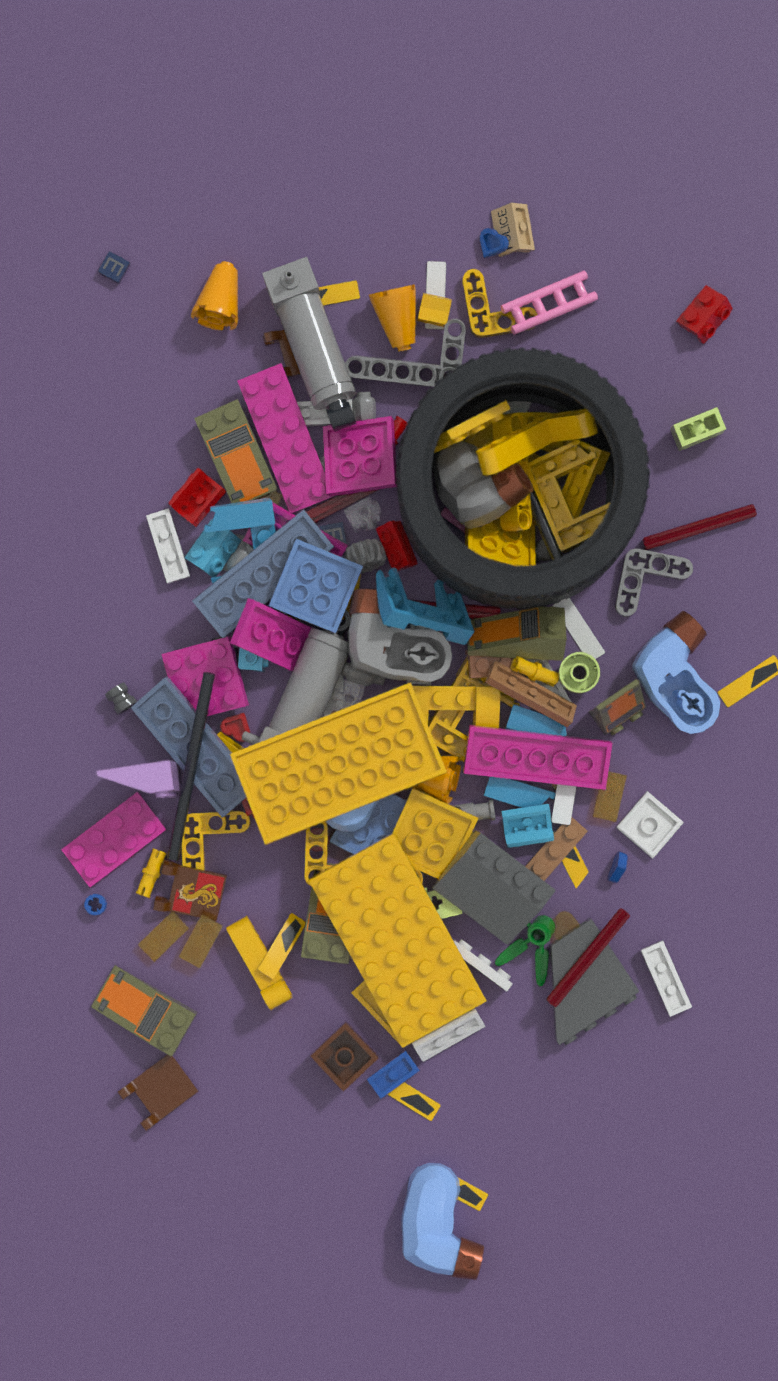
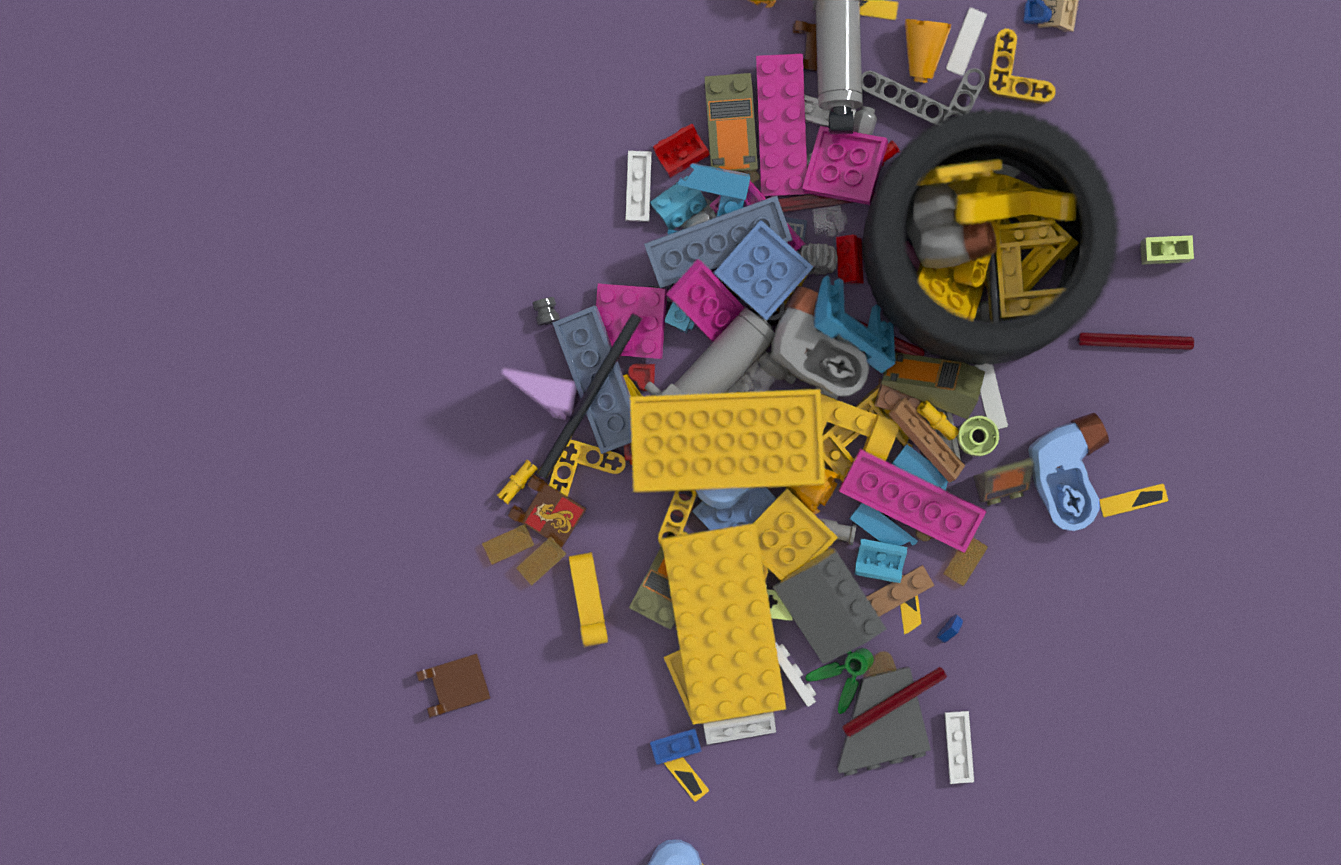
camera: 15 degrees right, 0 degrees up
dark pink plate [61,792,167,888] -> none
blue bush [84,894,107,915] -> none
slope [91,965,198,1057] -> none
yellow sticker [258,913,306,979] -> none
reddish brown brick [310,1021,379,1092] -> none
yellow piece [417,293,452,327] -> none
bright pink bar [500,270,598,335] -> none
white sticker [552,784,576,825] -> none
light grey beam [615,549,693,617] -> none
white tile [616,791,684,859] -> none
red bracket [676,285,733,344] -> none

